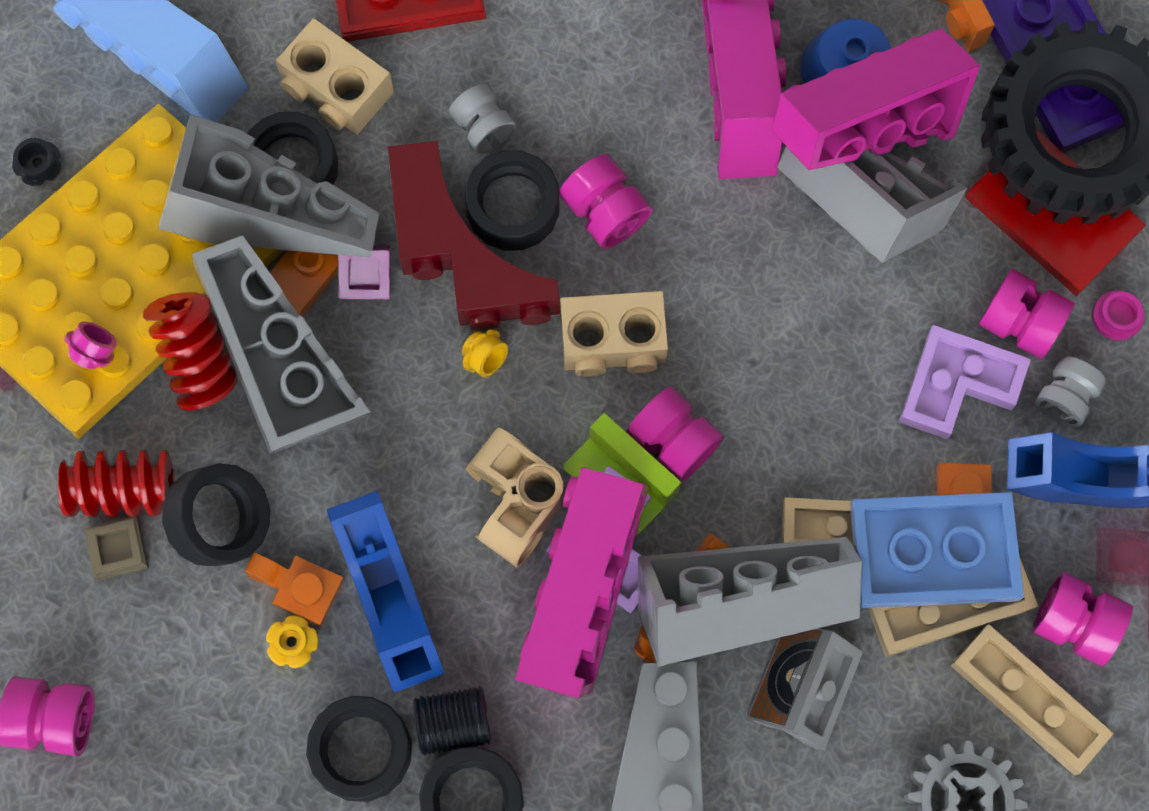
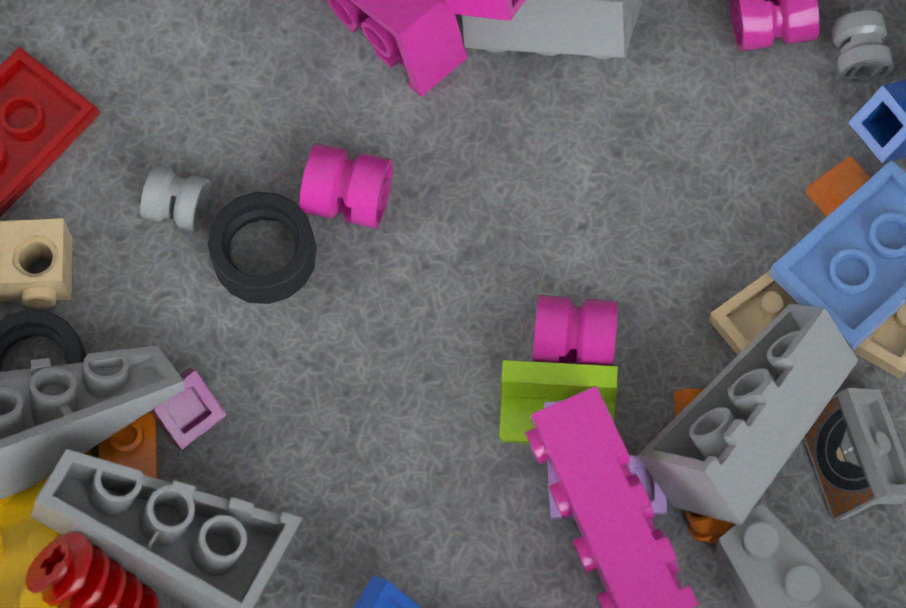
camera: 35 degrees left, 5 degrees down
dark red arch [388,141,560,331] -> none
yellow plate [462,329,508,378] -> none
tan piece [465,427,565,568] -> none
tan brick [560,291,668,377] -> none
lavender plate [899,325,1031,440] -> none

